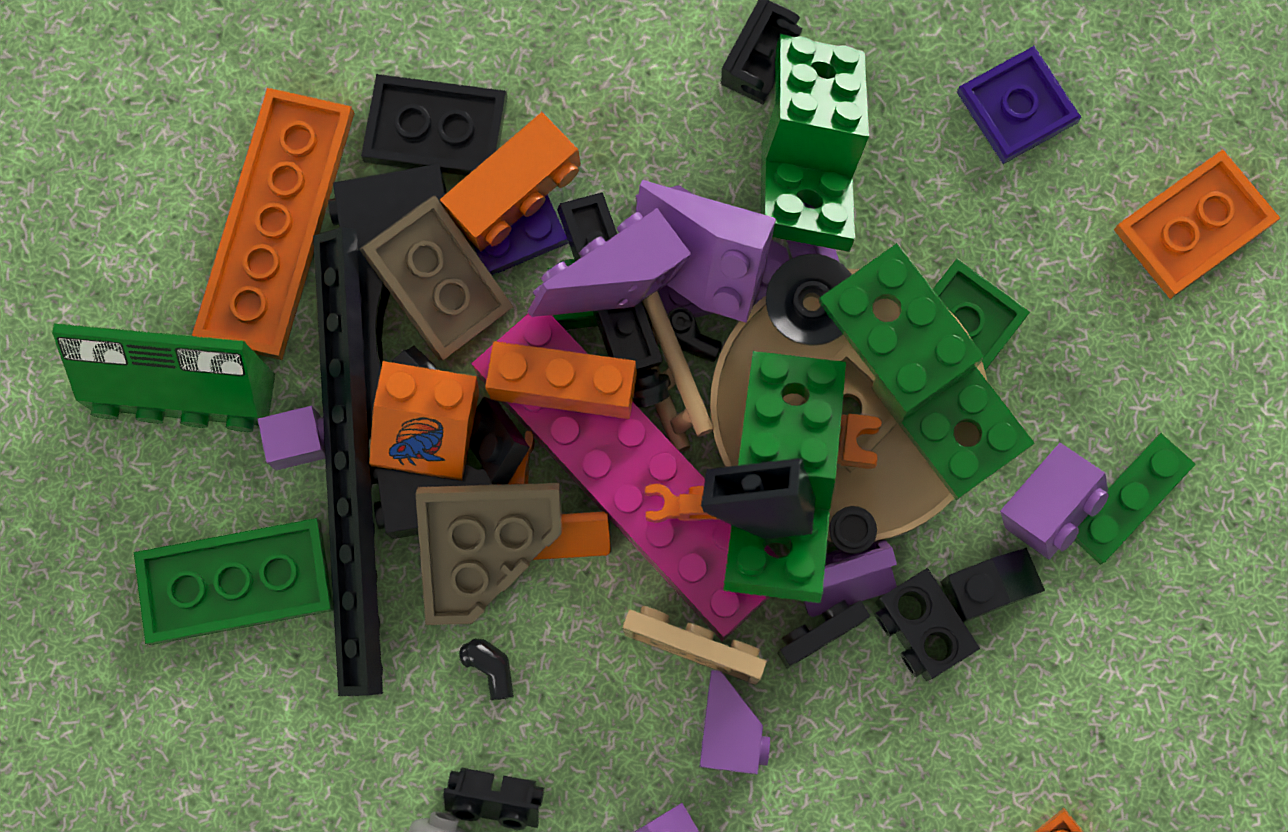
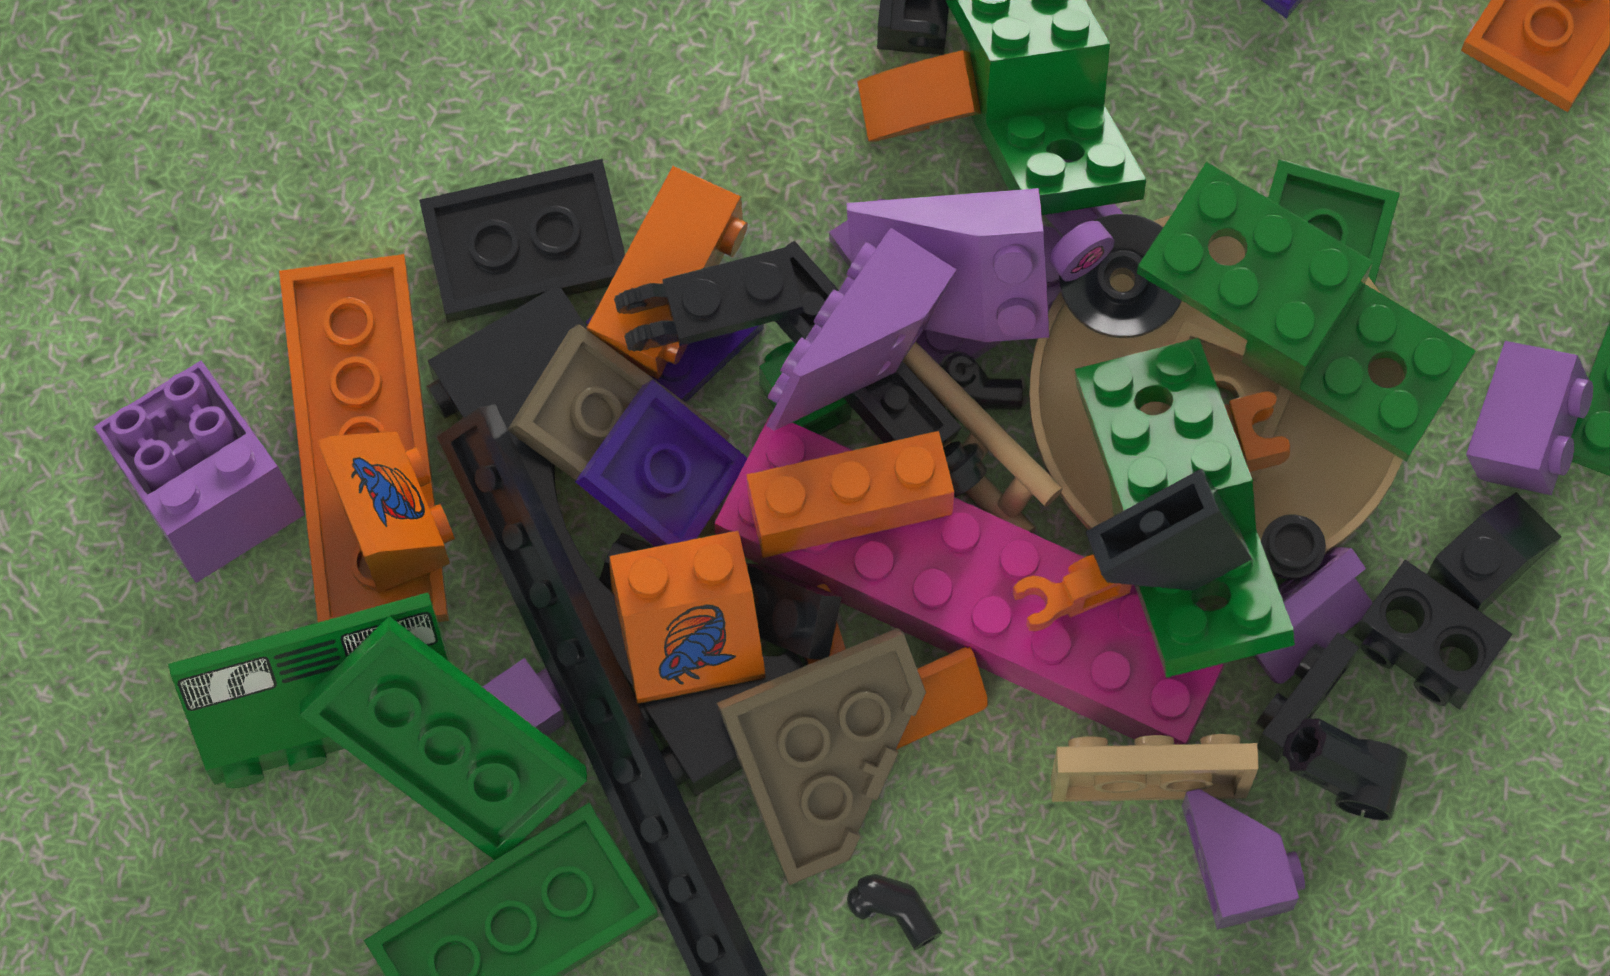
camera: 25 degrees left, 5 degrees down
none -> medium lavender slope [94,361,305,583]
none -> green plate [300,616,587,860]
none -> orange slope [317,432,455,593]
none -> dark purple plate [575,379,747,547]
none -> black hinge [614,247,804,352]
none -> orange slope [857,50,981,142]
none -> medium lavender tile [1049,221,1115,281]
none -> black piece [1282,718,1408,821]

